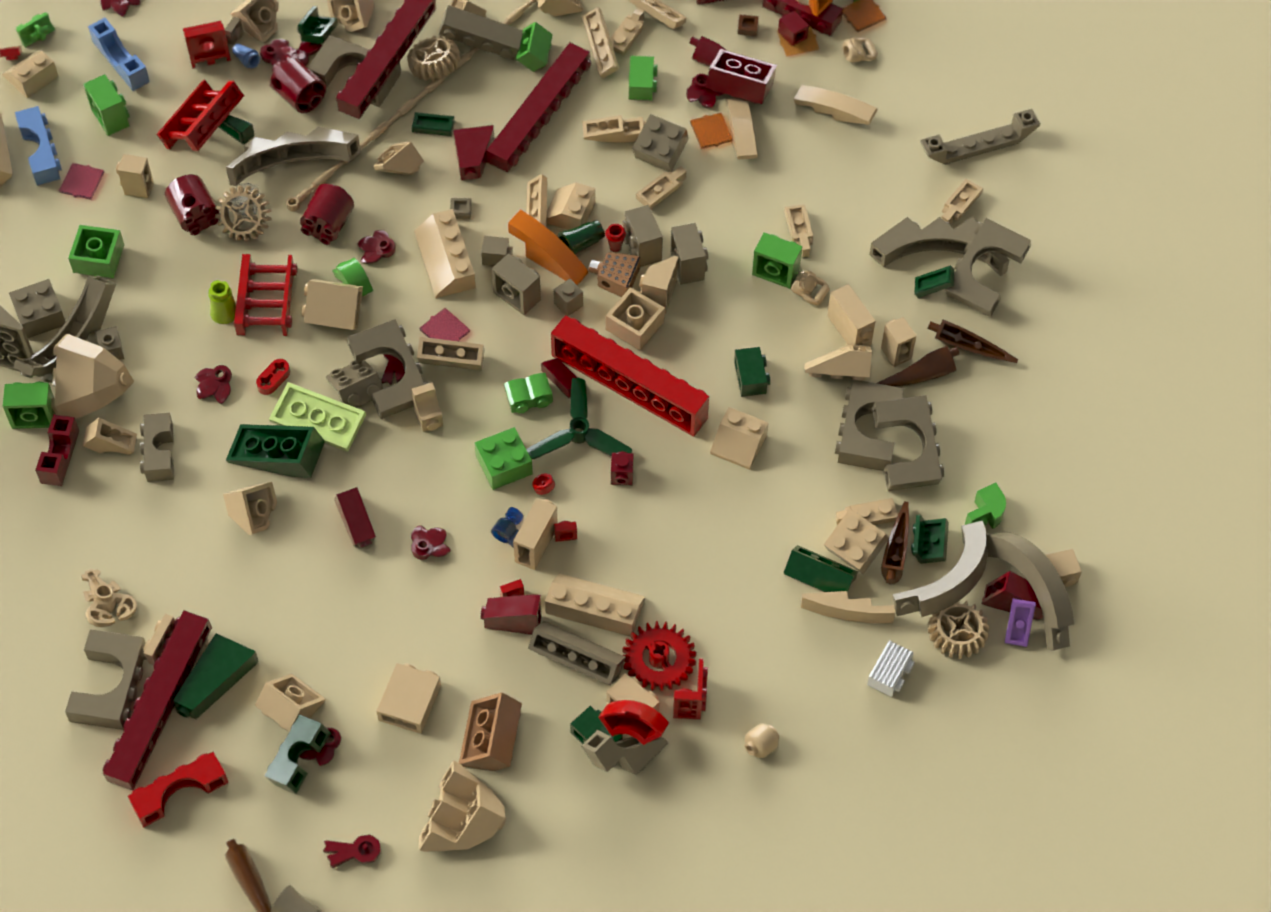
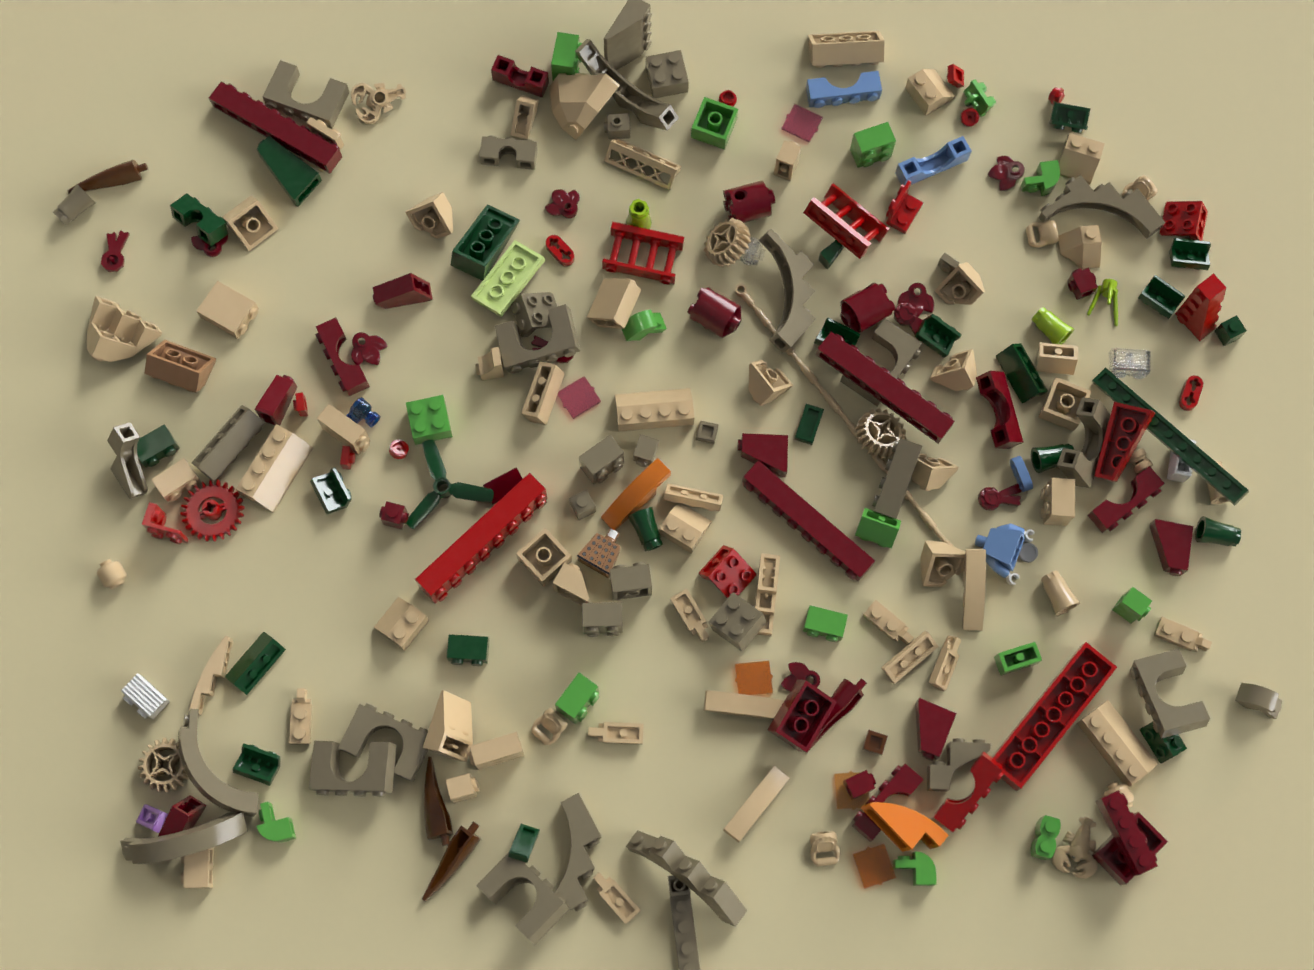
camera: 100 degrees right, 15 degrees up
red arch [127,751,229,828] -> none
red bracket [182,20,231,69] -> none
medium blue cone [233,44,260,68] -> none
dark red plate [357,230,396,264] -> none
bright green brick [504,373,553,413] -> none
tan tile [582,7,619,79] -> none
red brick [599,700,669,745] -> none
red cone [605,224,626,252] -> none
tan brick [823,509,889,574] -> none
reddish brown piece [881,501,909,584] -> none
none -> bracket [310,467,352,514]
none -> dark red arch [315,317,370,397]
none -> tan fence [604,138,682,190]
none -> dark tan arch [626,830,747,927]
none -> red bracket [698,545,757,599]
none -> red plate [719,90,737,107]
none -> dark green bracket [814,318,861,346]
none -> red bracket [886,180,924,234]
none -> red tile [960,108,979,127]

